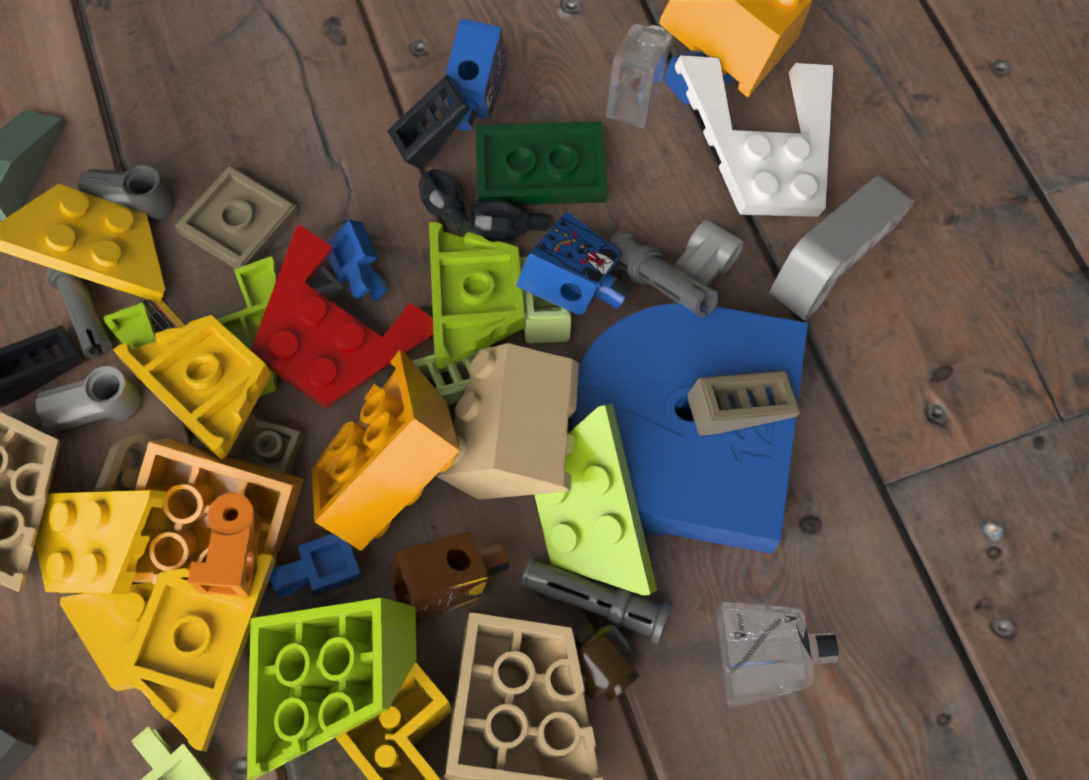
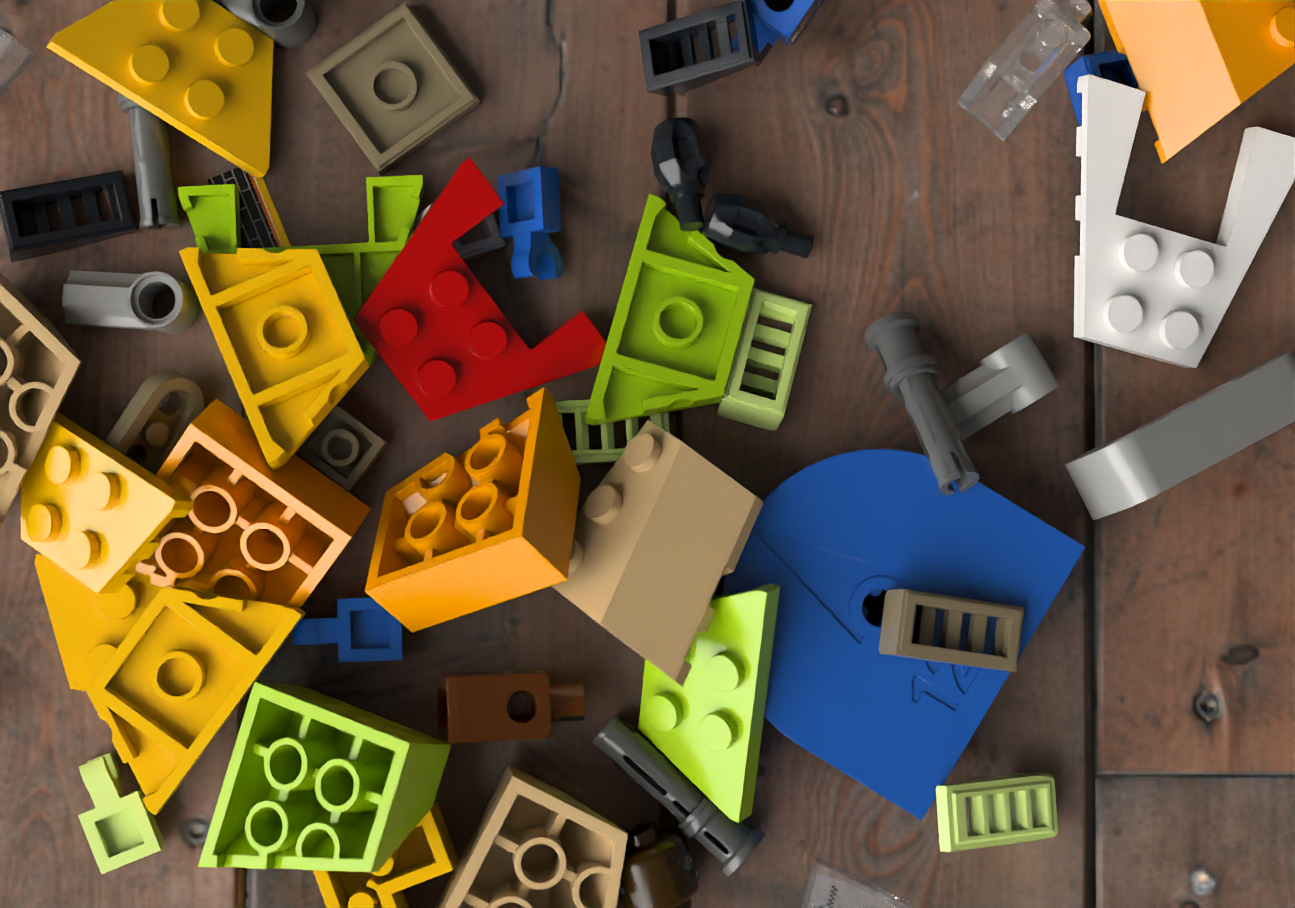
camera: 15 degrees right, 20 degrees up
orange leg [187,492,261,597] -> none
dark green plate [476,121,607,205] -> none
blue torso [516,212,633,315] -> none
none -> yellowish green slope [936,773,1058,852]

